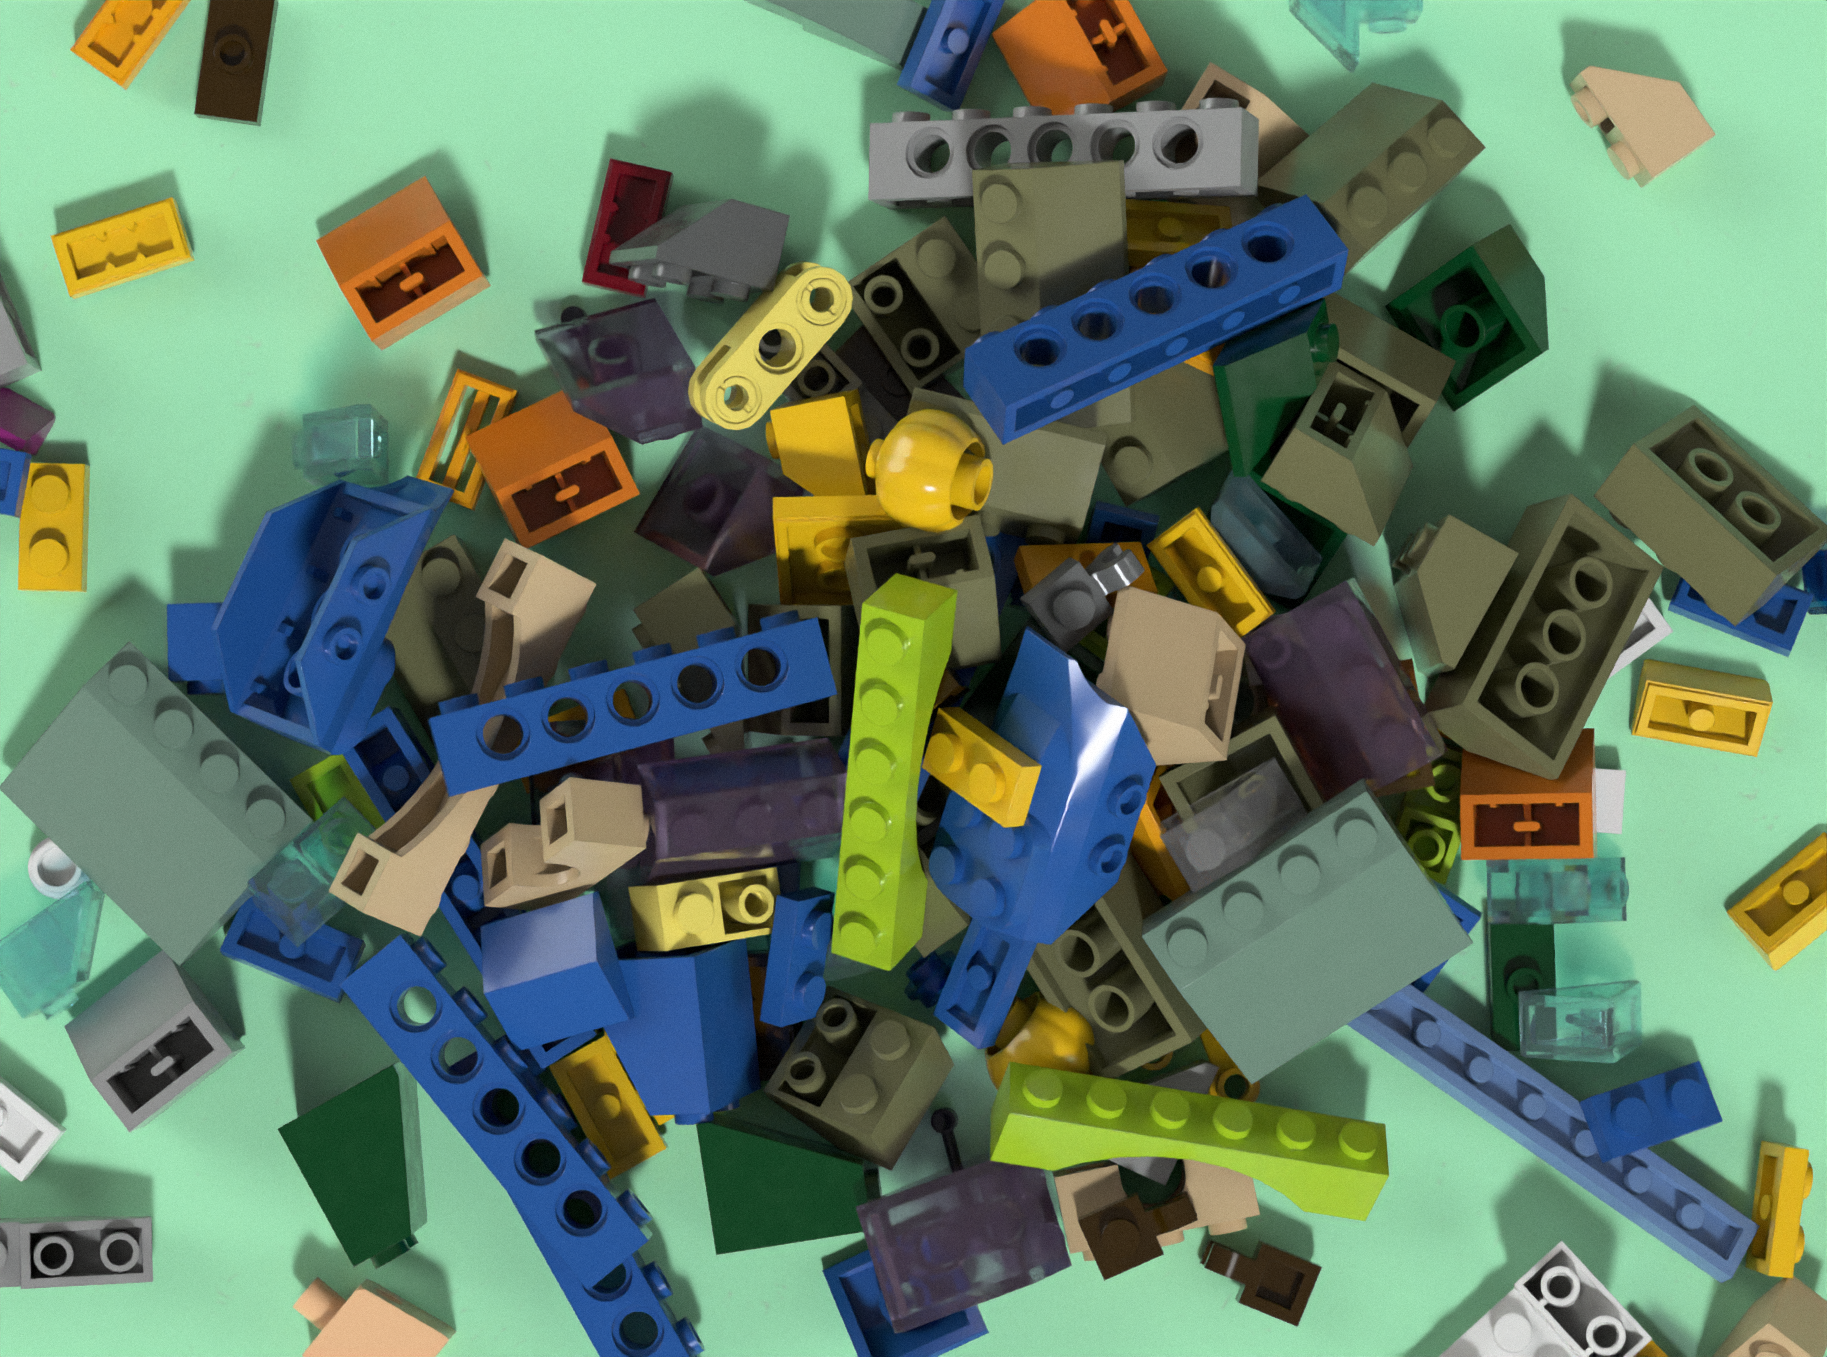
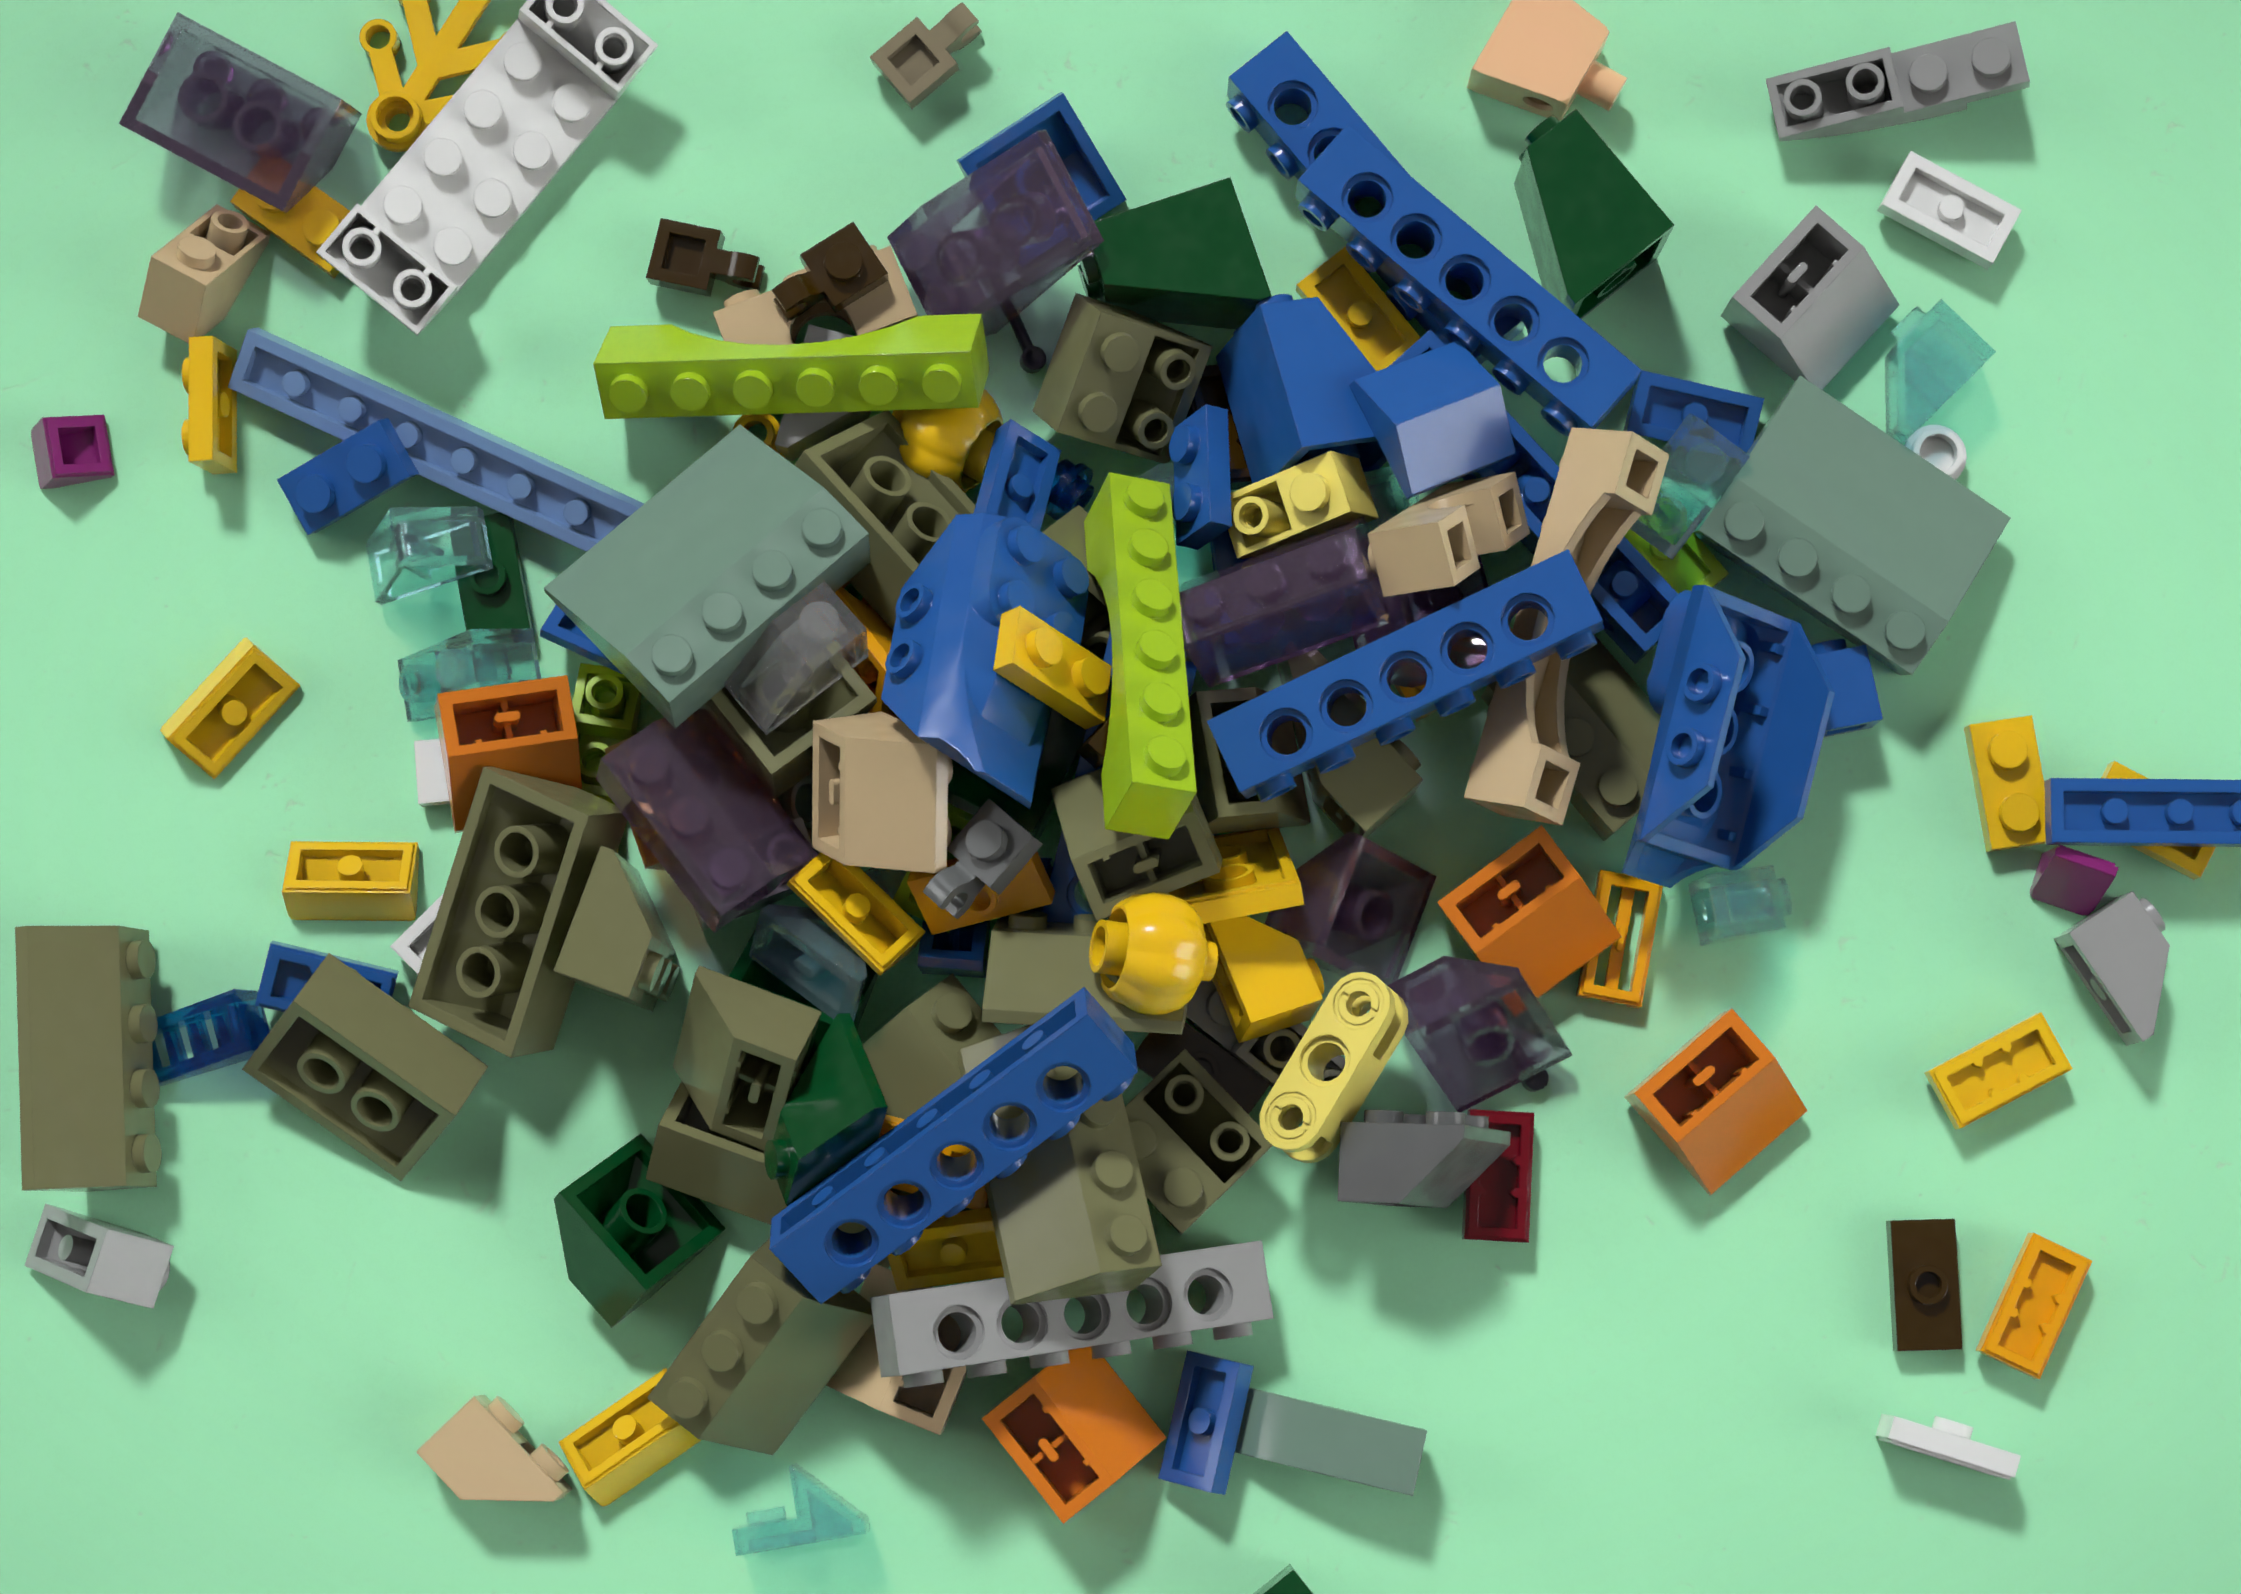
camera: 170 degrees right, 5 degrees down
none -> yellow slope [559,1368,701,1507]

